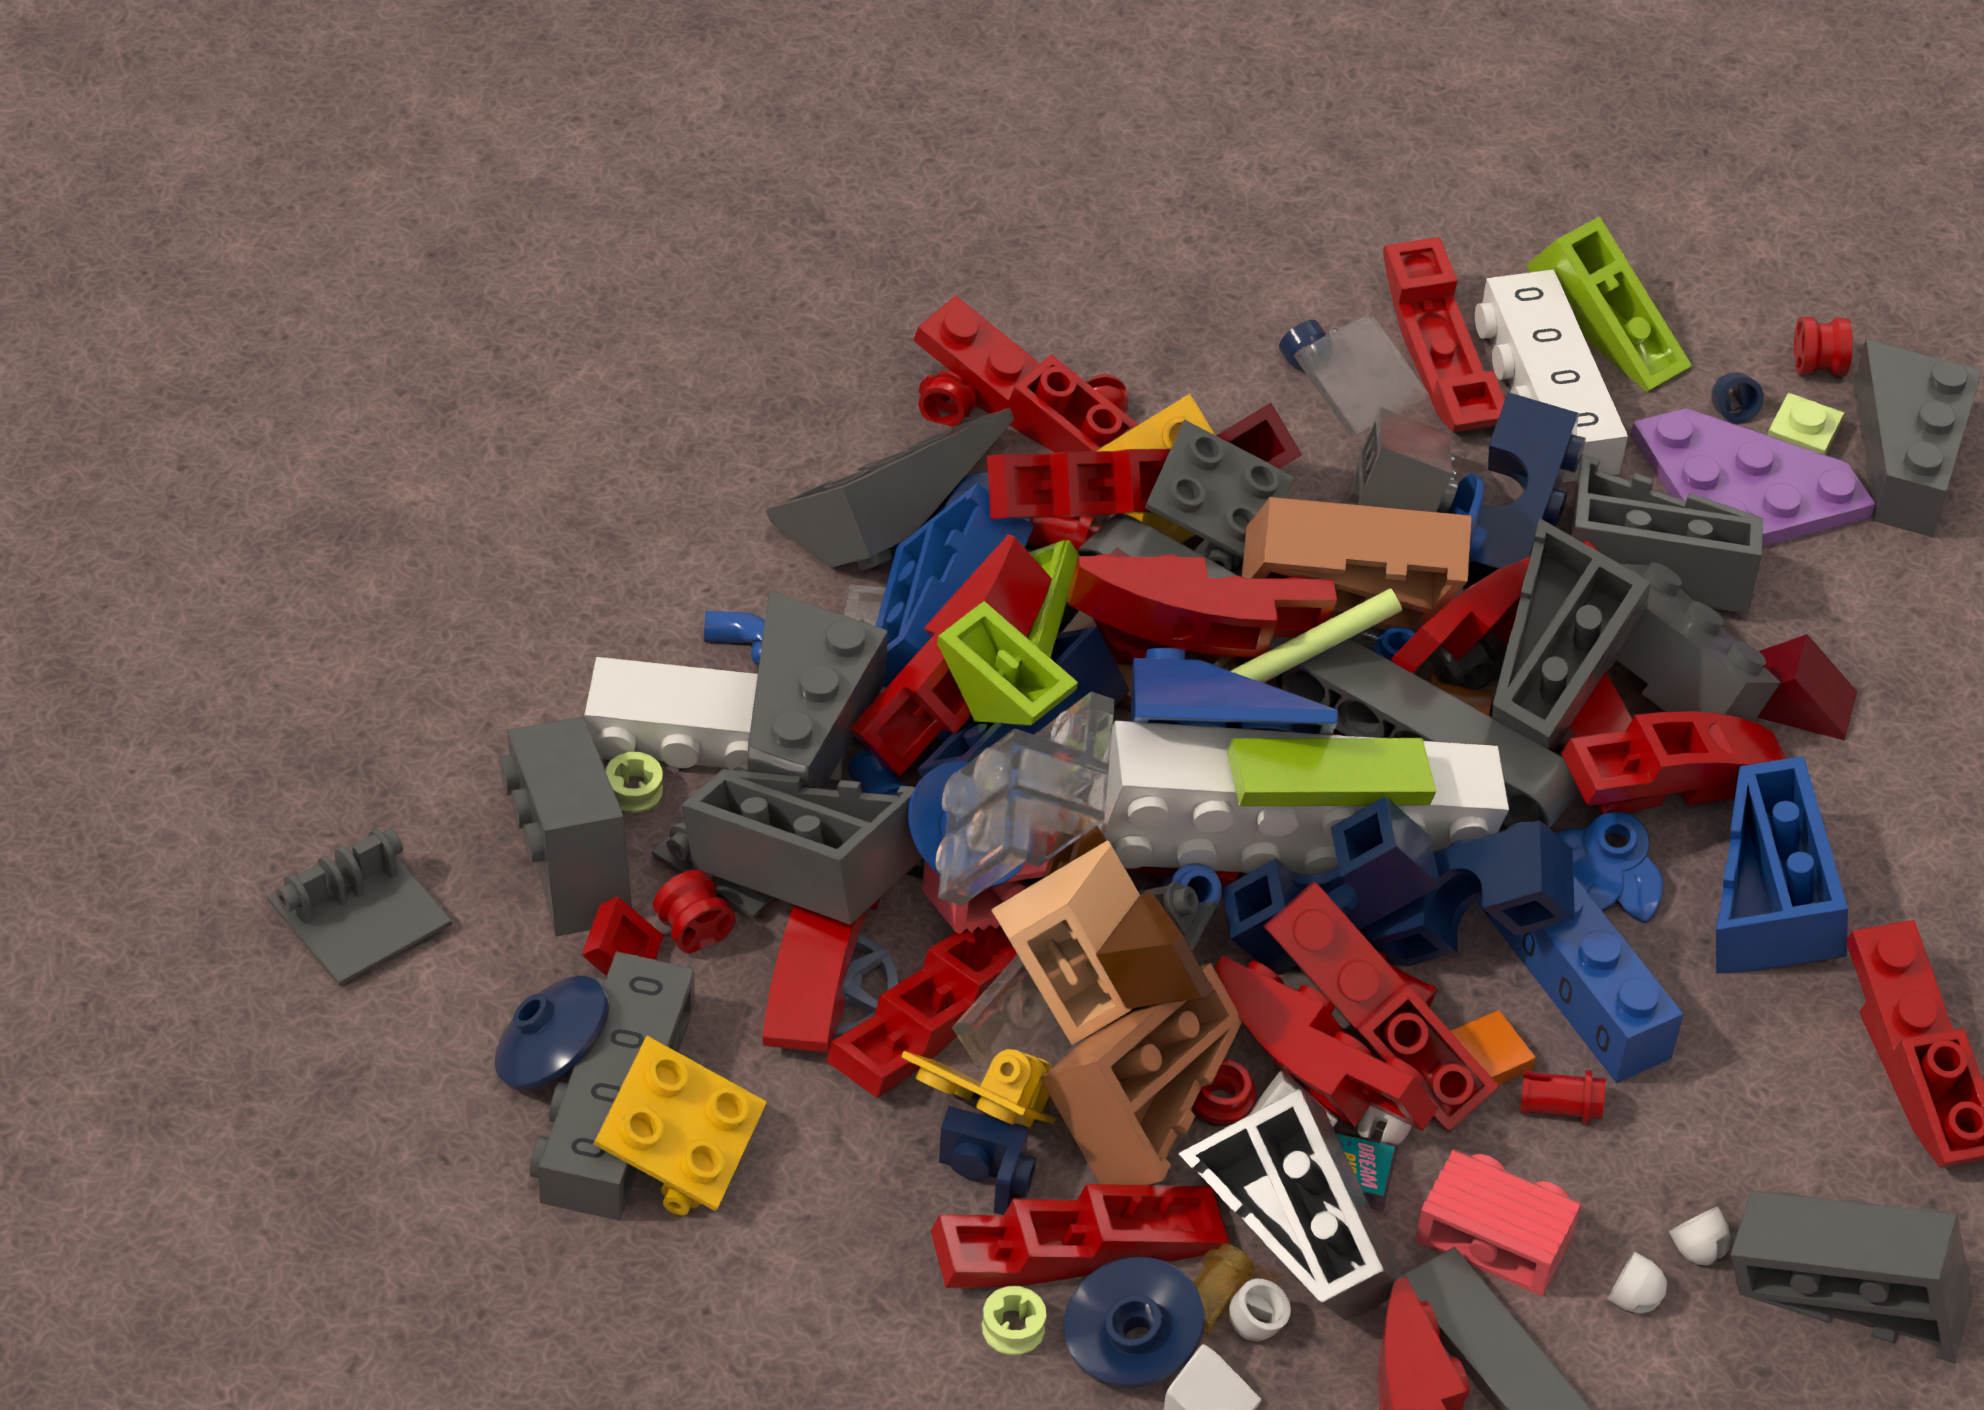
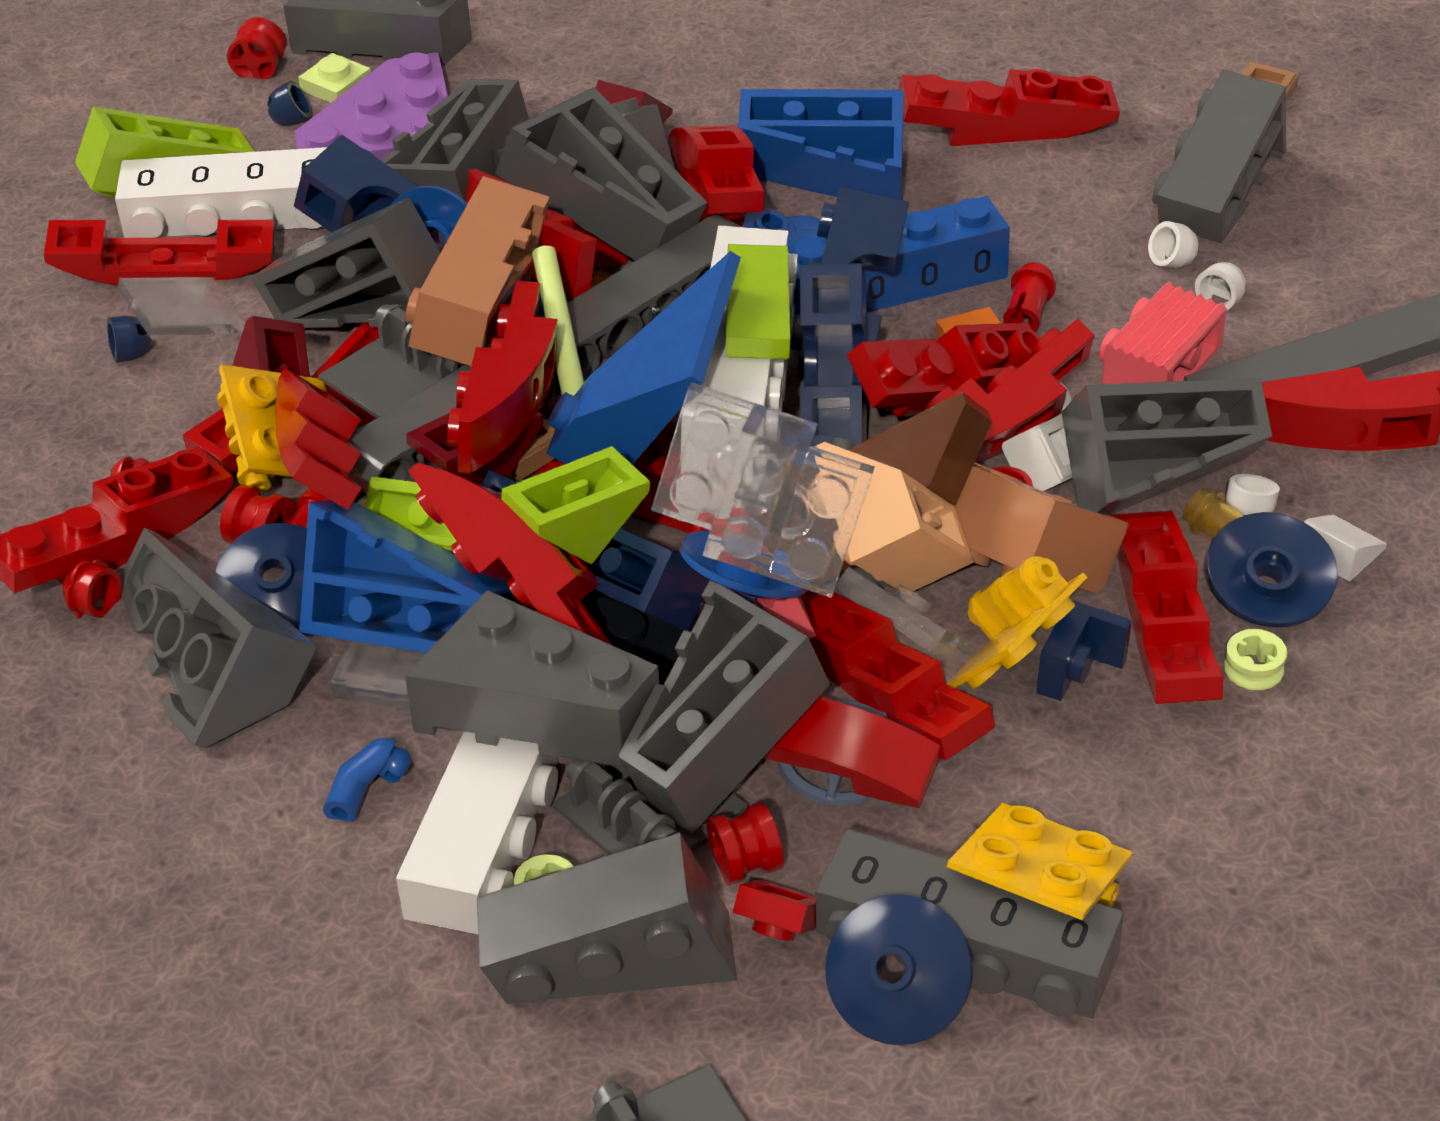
camera: 75 degrees left, 5 degrees down
dark grey hinge [1144,419,1294,571] -> none

